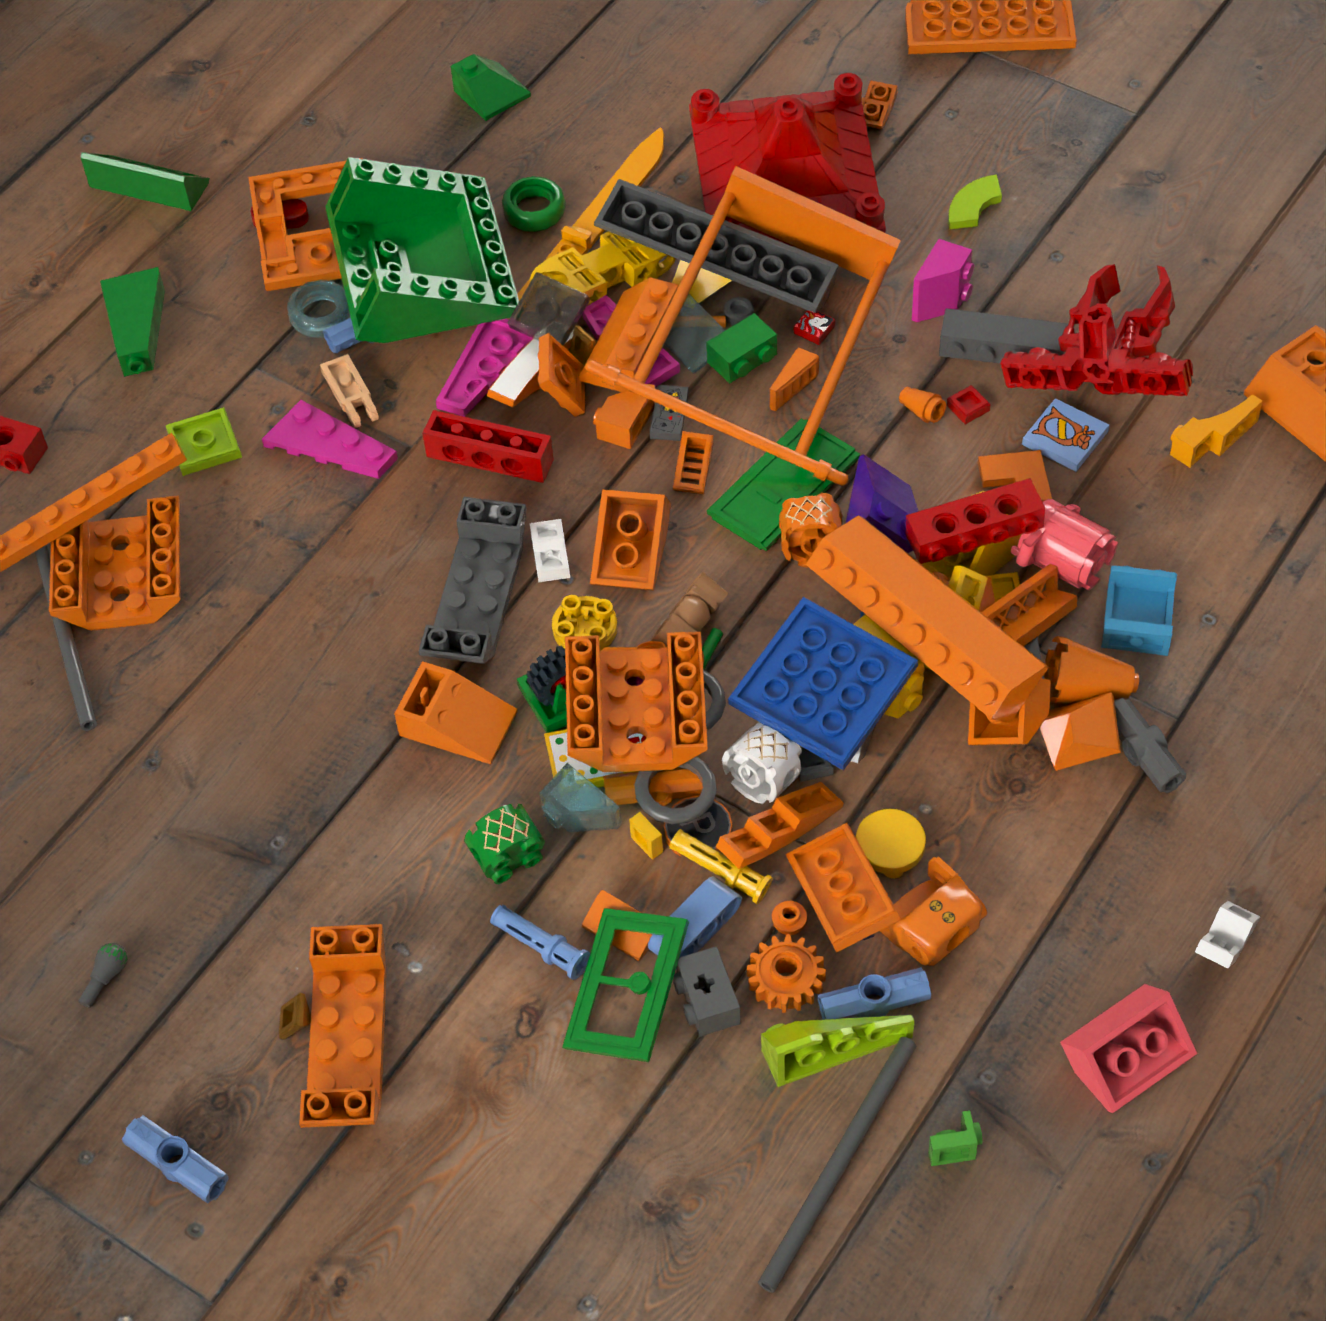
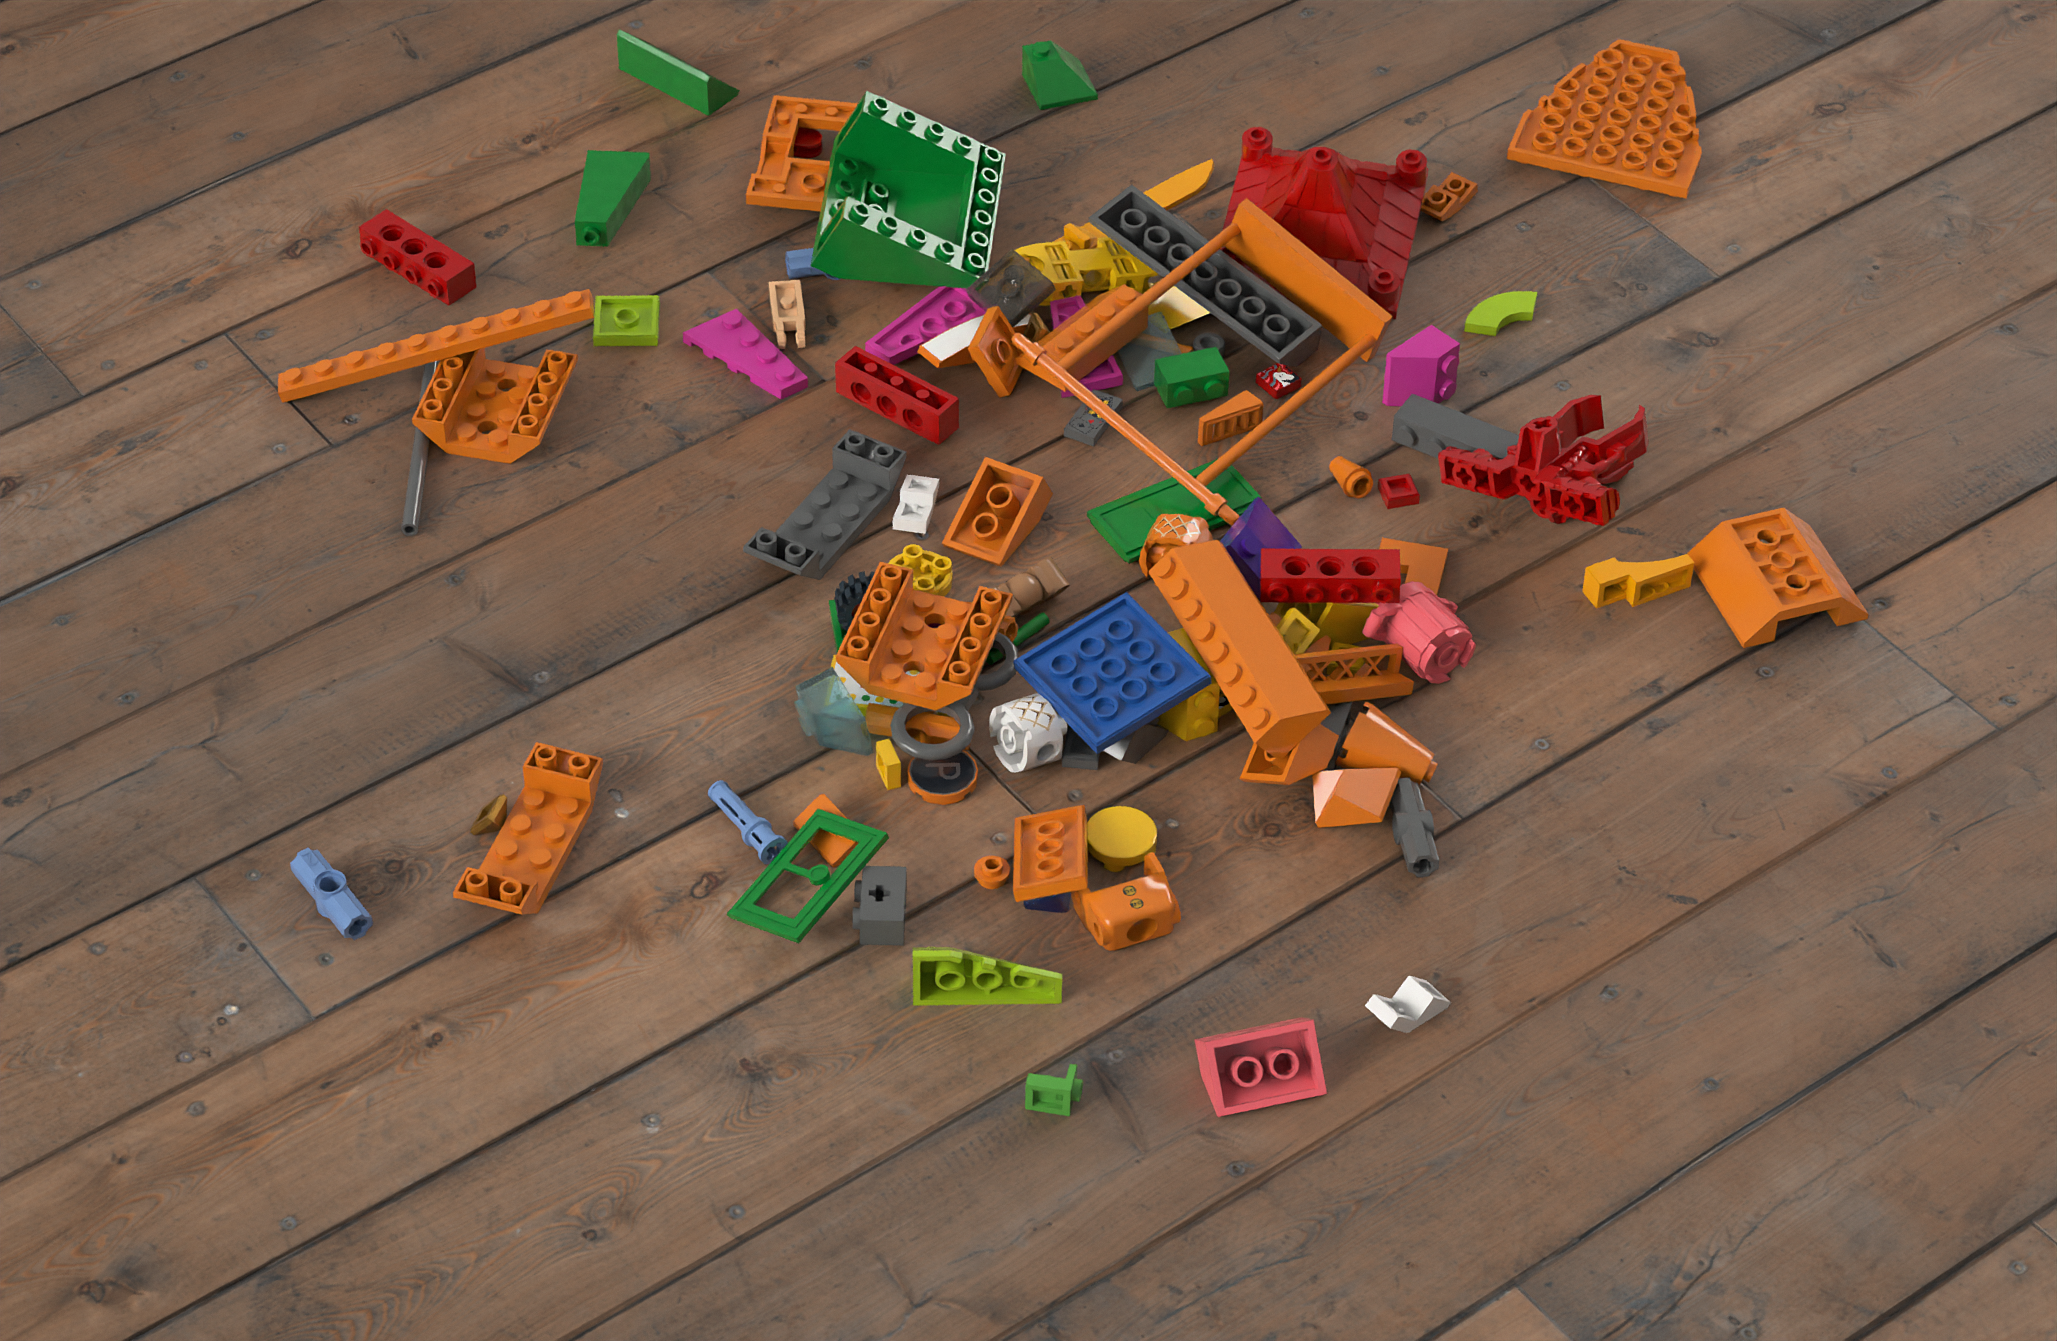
camera: 15 degrees right, 10 degrees down
dark grey piece [78,943,128,1008] -> none
clear light blue wheel [287,280,350,338] -> none
orange slope [394,661,518,764] -> none
green brick [464,803,545,884] -> none
green wheel [502,176,566,232] -> none
orange slope [593,384,655,449] -> none
medium blue beam [648,876,742,970] -> none
yellow pin [669,829,773,905] -> none
orange slope [673,431,714,494] -> none
orange slope [716,782,844,869] -> none
orange gear [747,934,826,1013] -> none
dark grey piece [758,1037,916,1293] -> none
medium blue piece [817,967,931,1020] -> none
light blue tile [1022,398,1109,472] -> none
dark azure panel [1101,565,1177,656] -> none

